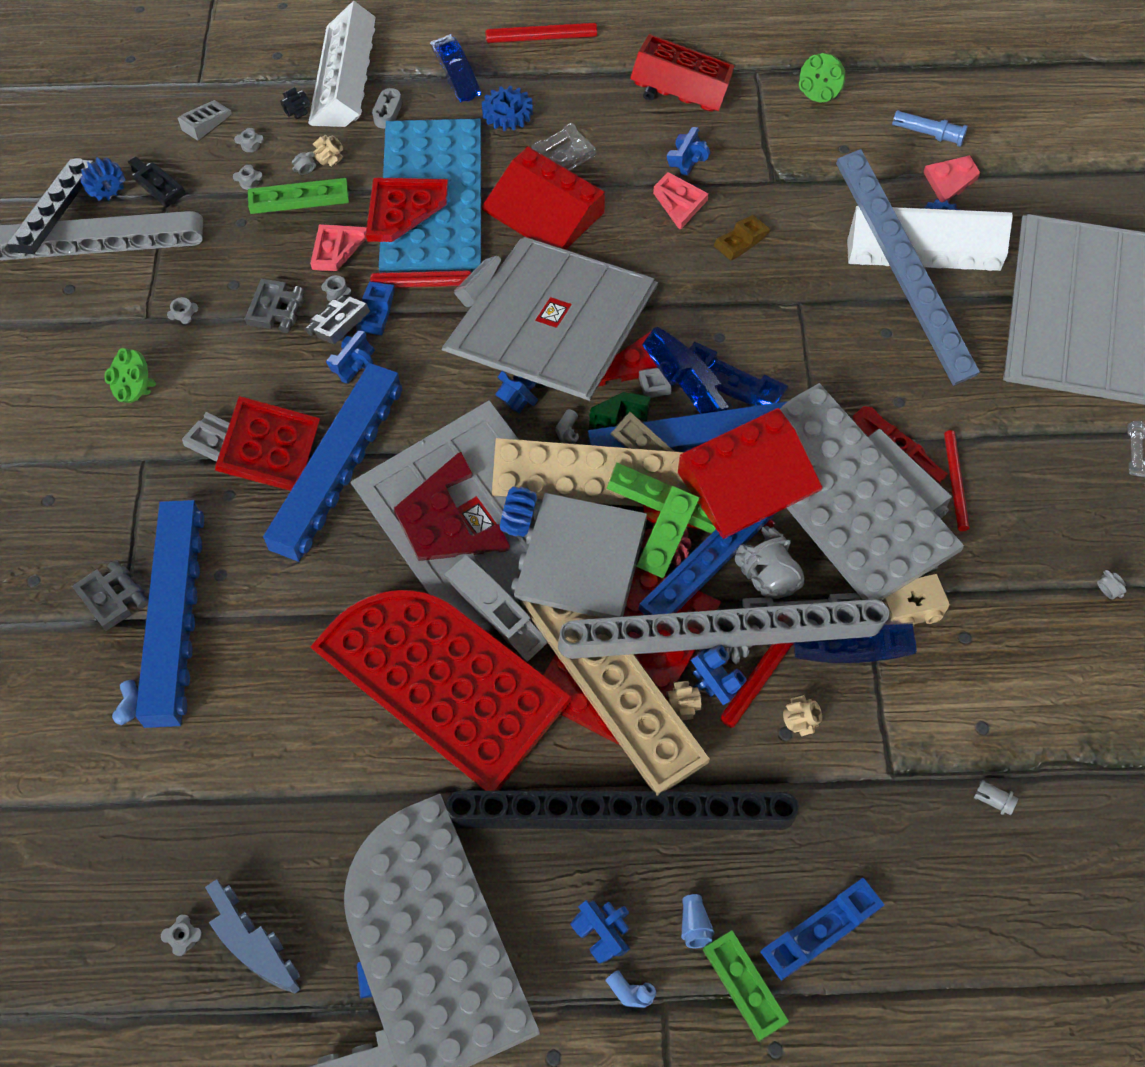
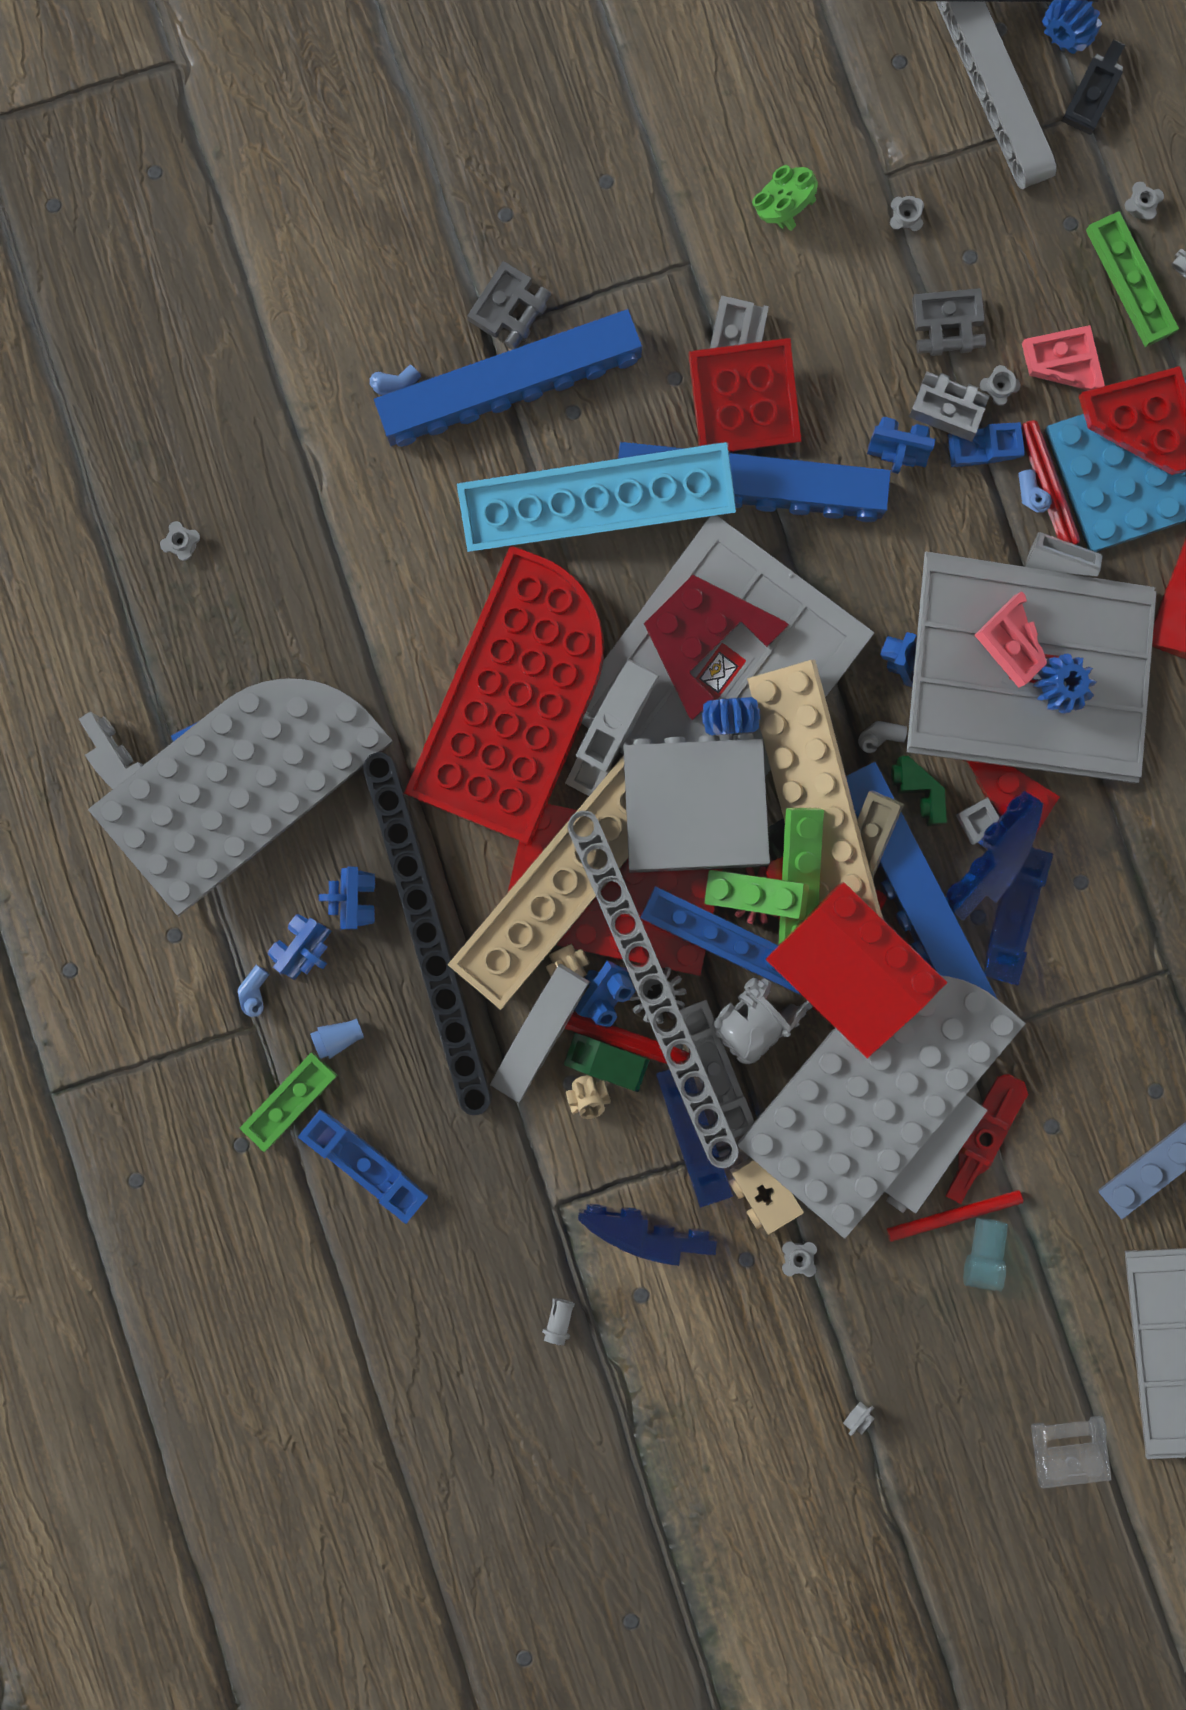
camera: 75 degrees right, 25 degrees up
sand blue slope [205,879,301,994] -> none
none -> blue hips [319,866,375,930]
none -> medium azure plate [457,442,736,552]
none -> light grey slope [490,963,590,1103]
none -> dark green slope [563,1032,650,1092]
none -> clear blue slope [578,1204,717,1266]
none -> light grey plate [782,1241,817,1277]
none -> clear light blue piece [963,1218,1008,1292]
none -> coral wing [974,591,1047,688]
none -> medium blue arm [1019,470,1052,512]
none -> blue gear [1033,654,1097,714]

